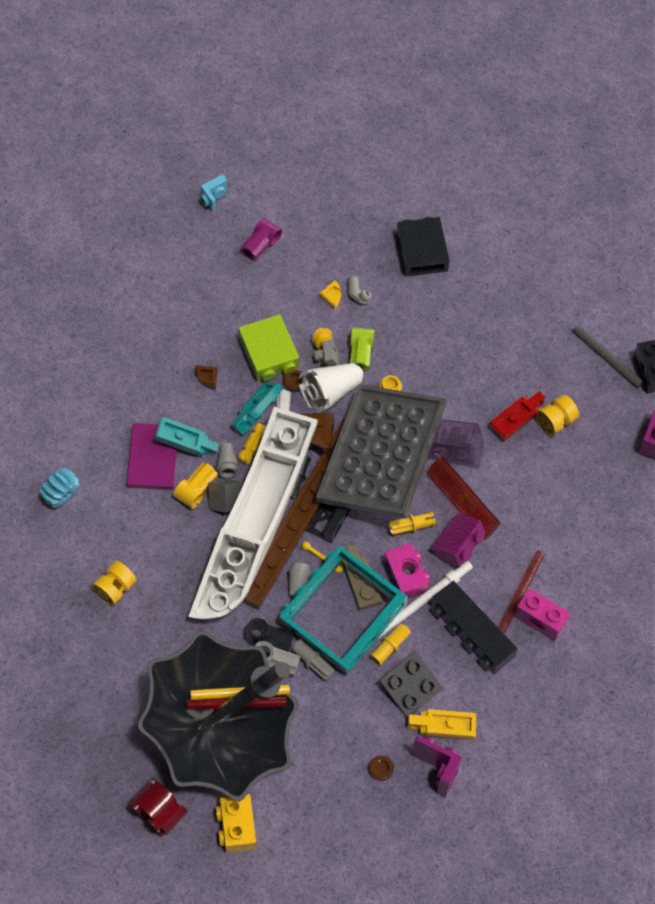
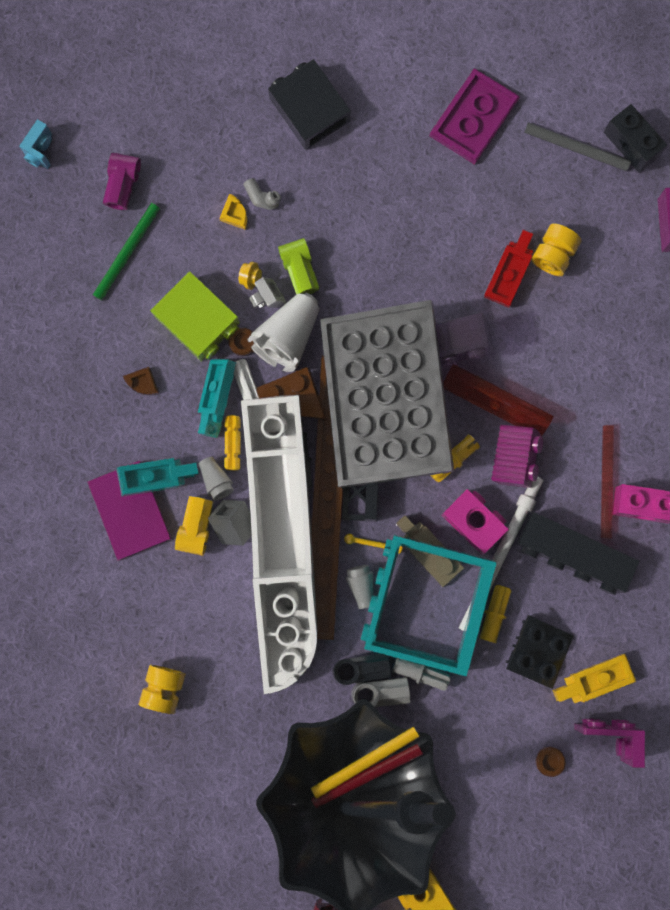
camera: 15 degrees left, 20 degrees up
medium azure gear [40,468,79,508] -> none
yellow plate [379,375,402,391] -> none
none -> green bar [93,203,160,301]
none -> magenta tile [429,68,520,165]

